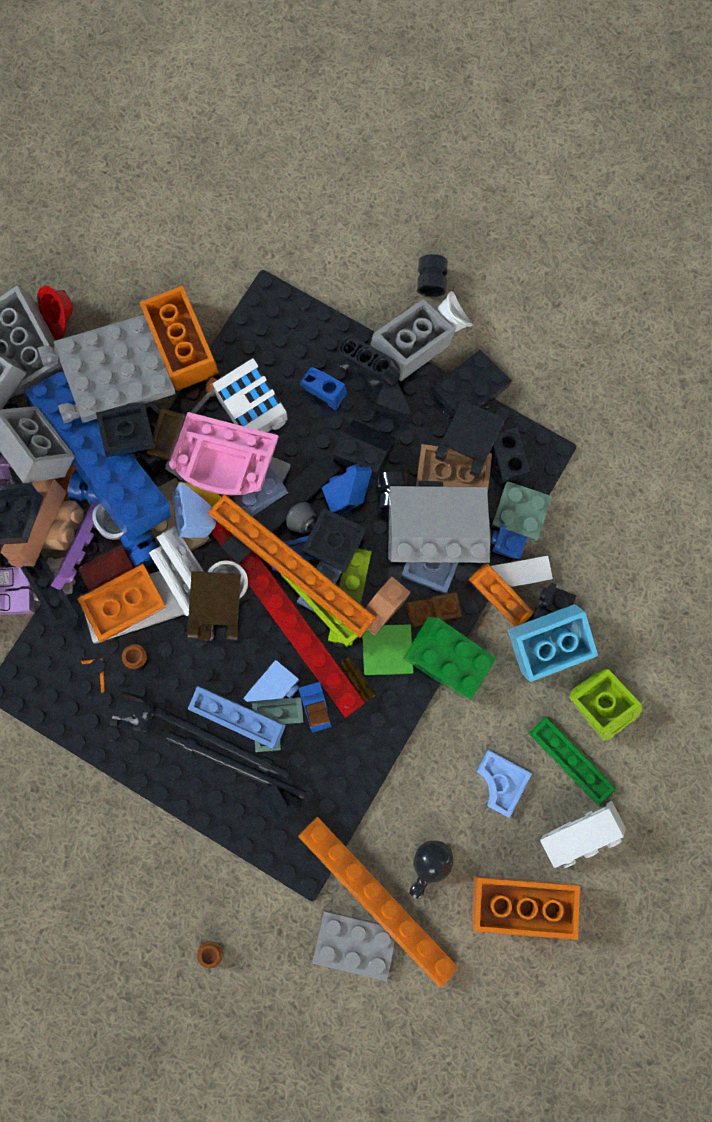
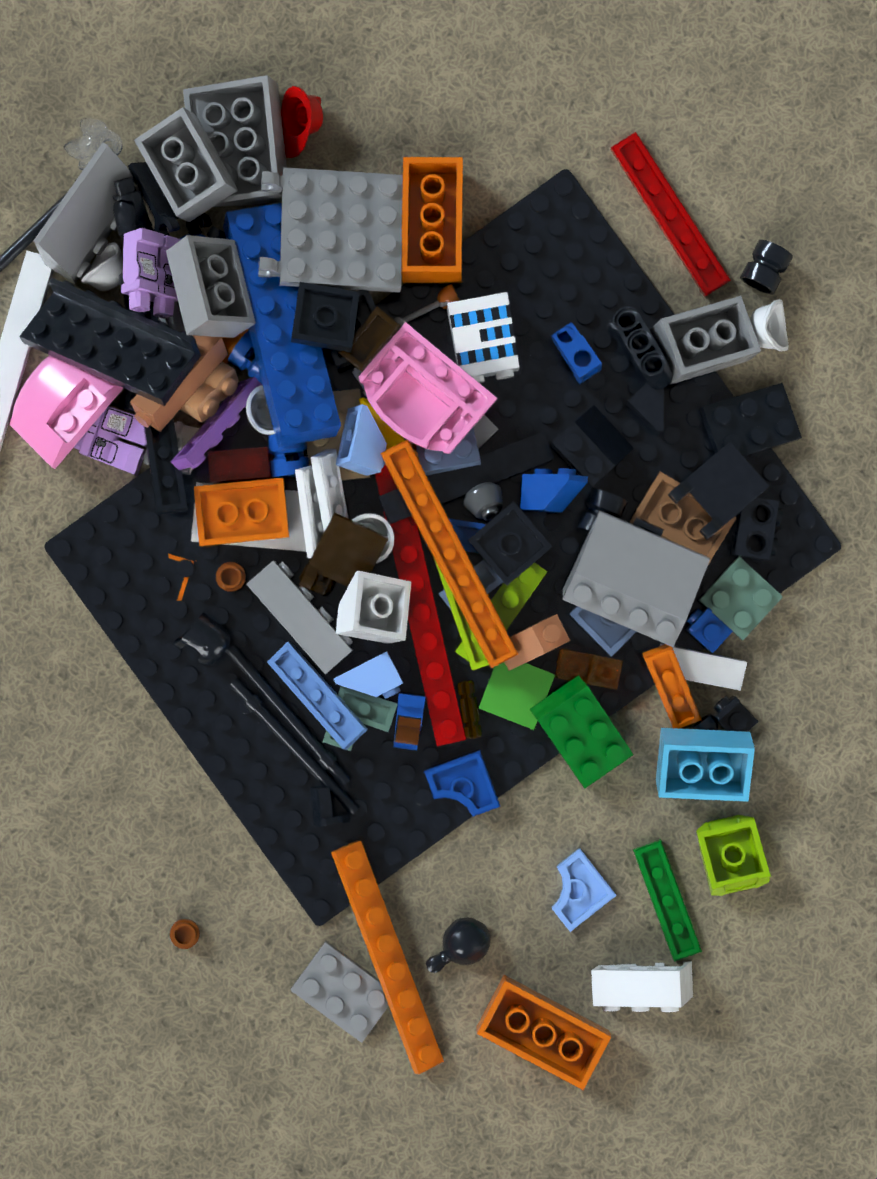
camera: 25 degrees right, 10 degrees up
none -> light grey brick [246,561,353,674]
none -> white slope [336,571,411,644]
none -> blue tile [424,750,501,817]
none -> red tile [610,132,731,297]

